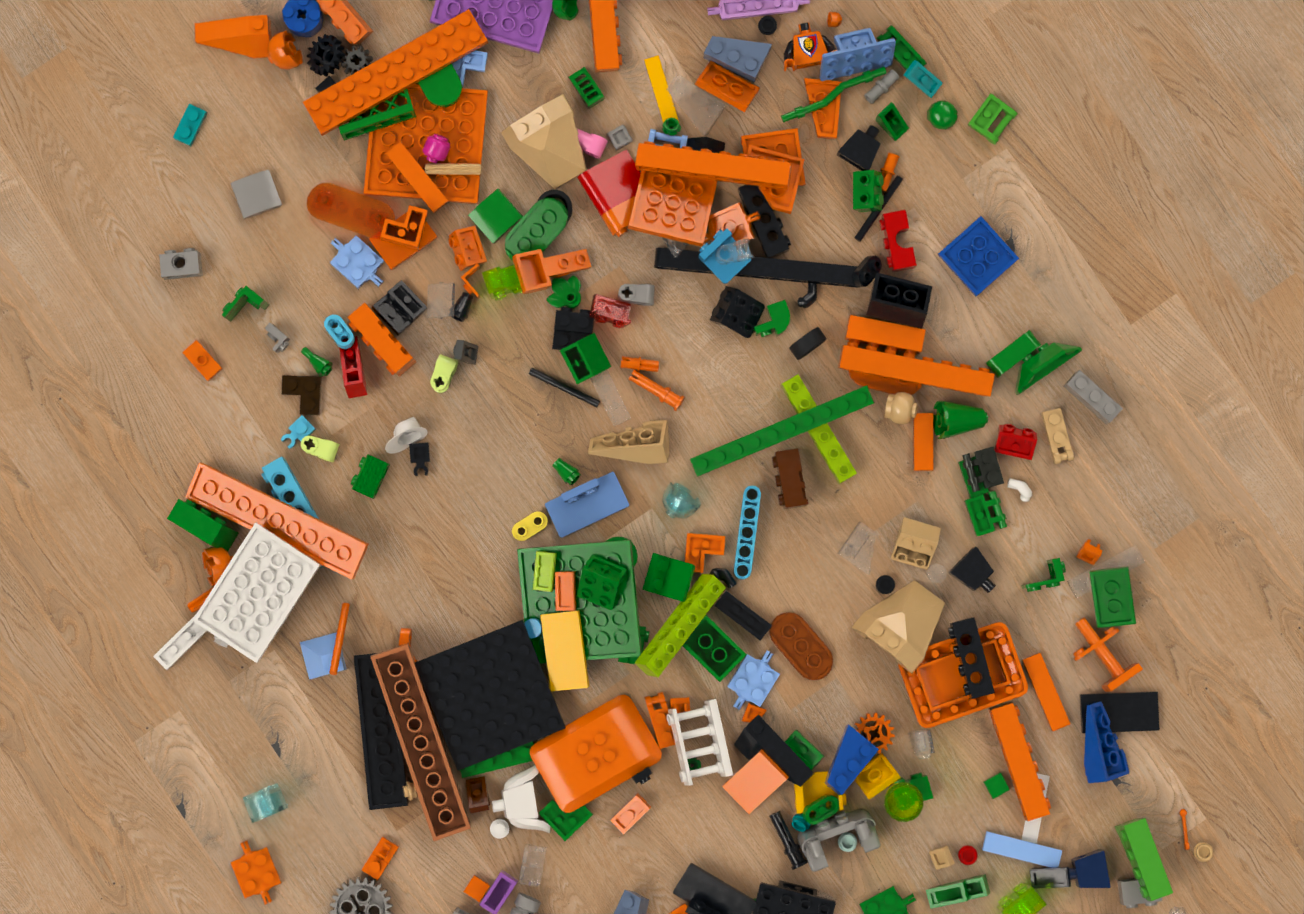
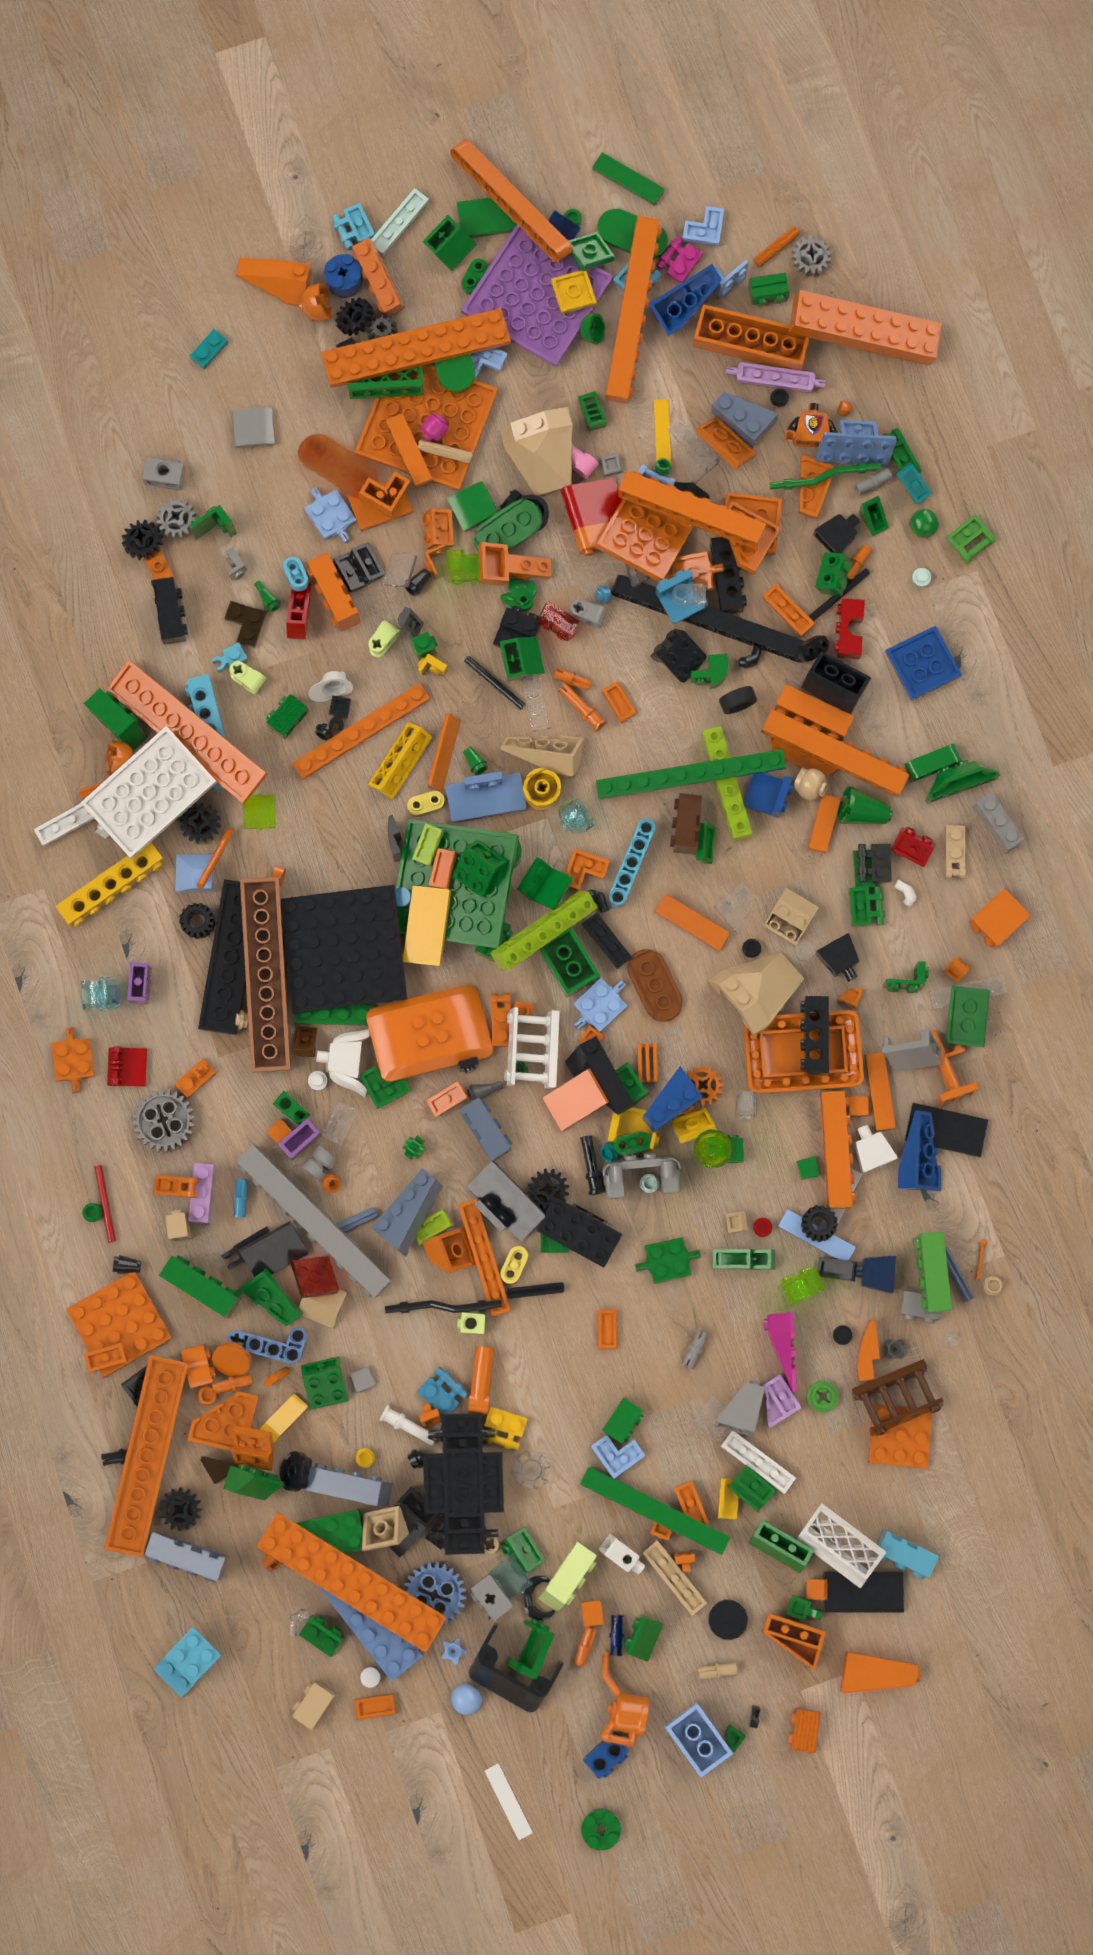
camera: 15 degrees right, 5 degrees down
none -> yellow brick [55,842,165,928]
none -> red hinge [107,1046,147,1087]
none -> black gear [122,519,163,560]
none -> medium lavender brick [127,962,152,1004]
none -> black wedge [151,577,188,645]
none -> light grey gear [156,498,197,539]
none -> black gear [179,802,221,844]
none -> black tyre [179,903,215,939]
none -> clear neon green piece [244,793,276,830]
none -> green leg [273,1091,310,1125]
none -> orange plate [292,683,430,780]
none -> black plate [315,723,334,741]
none -> yellow fence [368,722,432,800]
none -> dark grey slope [387,814,402,862]
none -> green gear [402,1136,426,1160]
none -> green brick [411,631,438,661]
none -> yellow bracket [417,654,448,676]
none -> orange slope [428,713,460,792]
none -> sand blue wedge [459,1098,512,1161]
none -> dark grey cone [467,1081,504,1101]
none -> black pin [500,489,522,509]
none -> yellow brick [523,768,561,810]
none -> black gear [528,1169,569,1211]
none -> dark azure plate [595,585,611,604]
none -> orange tile [602,681,637,723]
none -> orange tile [637,1043,658,1083]
none -> orange slope [655,894,730,952]
none -> green tile [696,822,716,864]
none -> blue bracket [744,773,794,818]
none -> orange plate [762,584,815,638]
none -> black tyre [801,1205,838,1242]
none -> orange tile [838,988,864,1008]
none -> orange tile [849,1096,869,1116]
none -> white torso [854,1125,897,1174]
none -> light grey panel [882,1029,941,1072]
none -> light aqua plate [912,568,931,587]
none -> sand blue axle [946,1247,974,1302]
none -> orange panel [969,888,1031,949]

